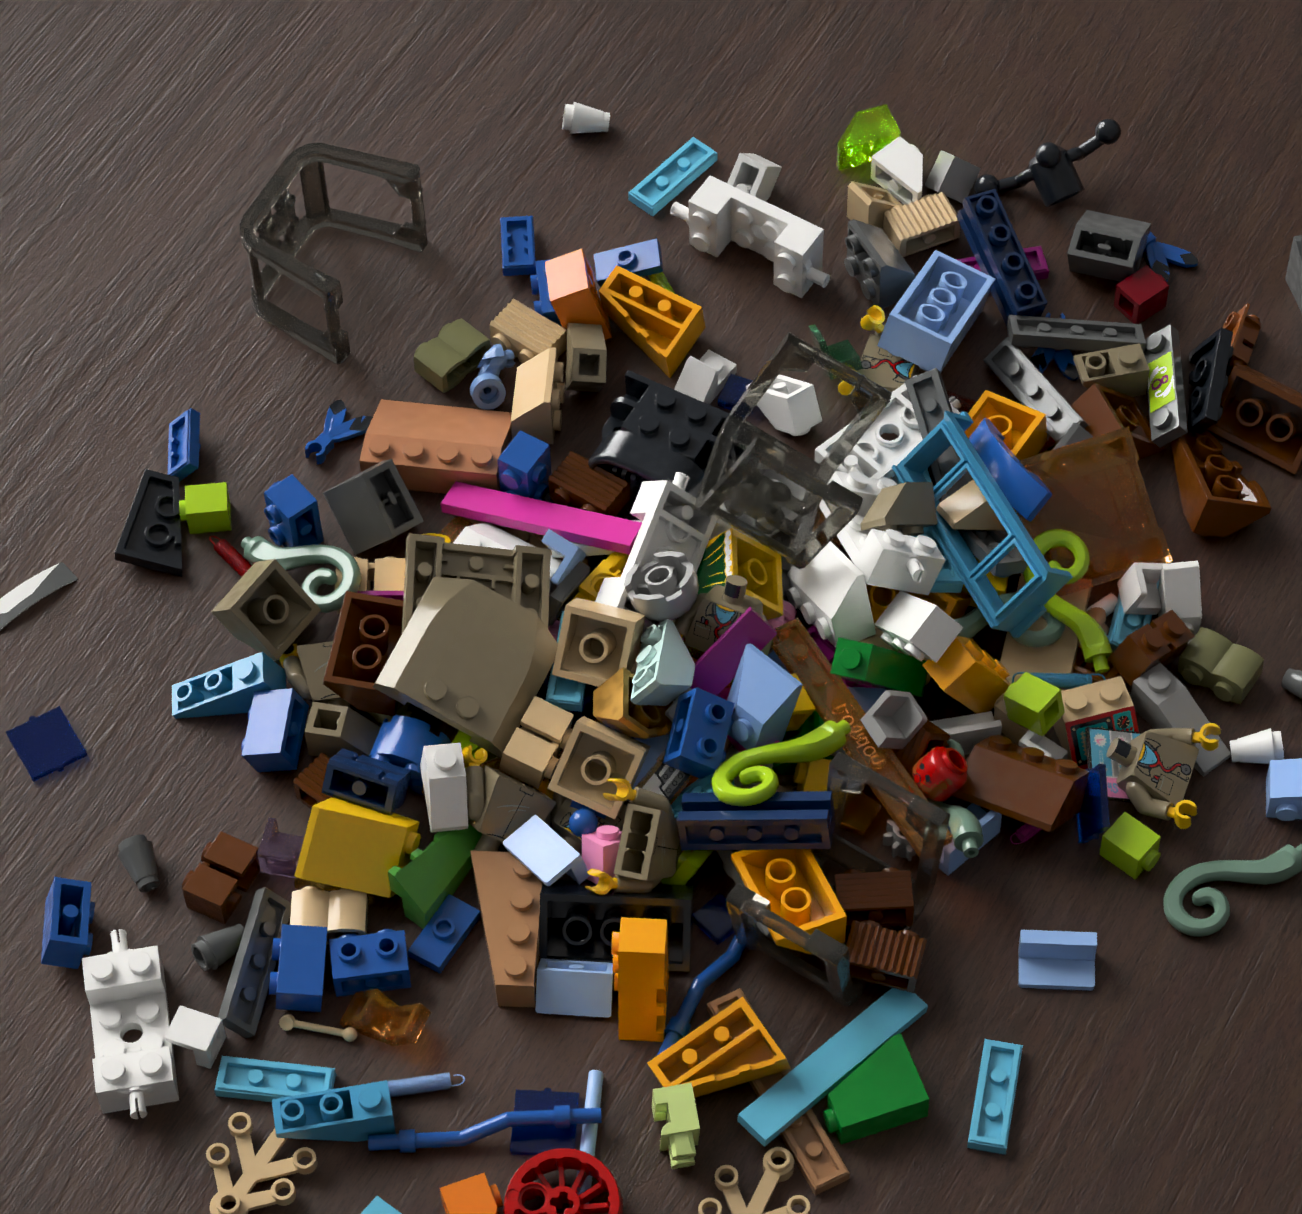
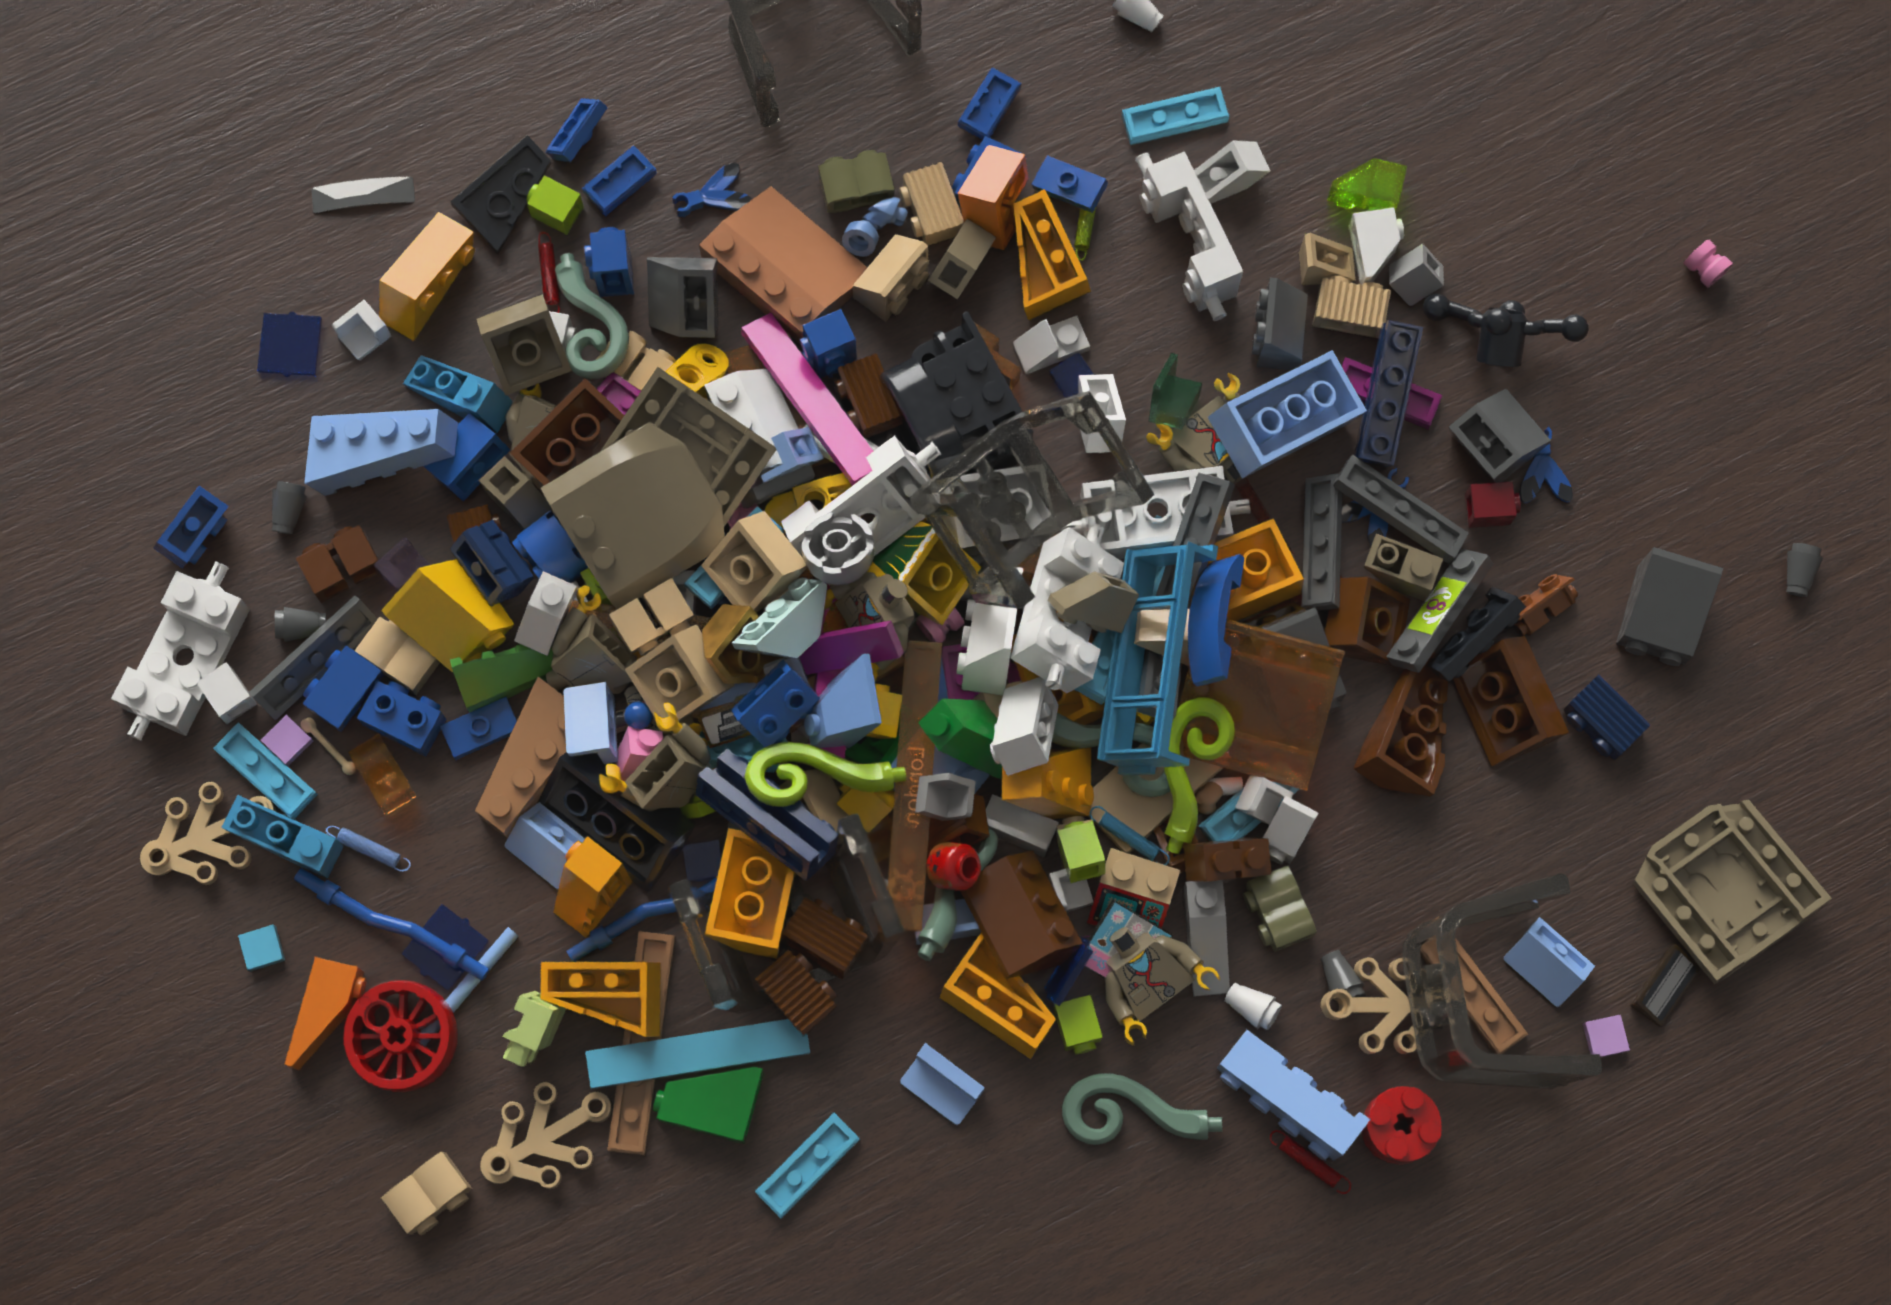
camera: 30 degrees right, 20 degrees up
none -> lavender tile [261,715,313,766]
none -> light blue wedge [304,409,458,496]
none -> white panel [332,300,391,360]
none -> light orange wedge [379,212,475,341]
none -> blue plate [582,145,657,216]
none -> light orange wedge [939,932,1056,1059]
none -> bright pink wheel [1683,239,1733,288]

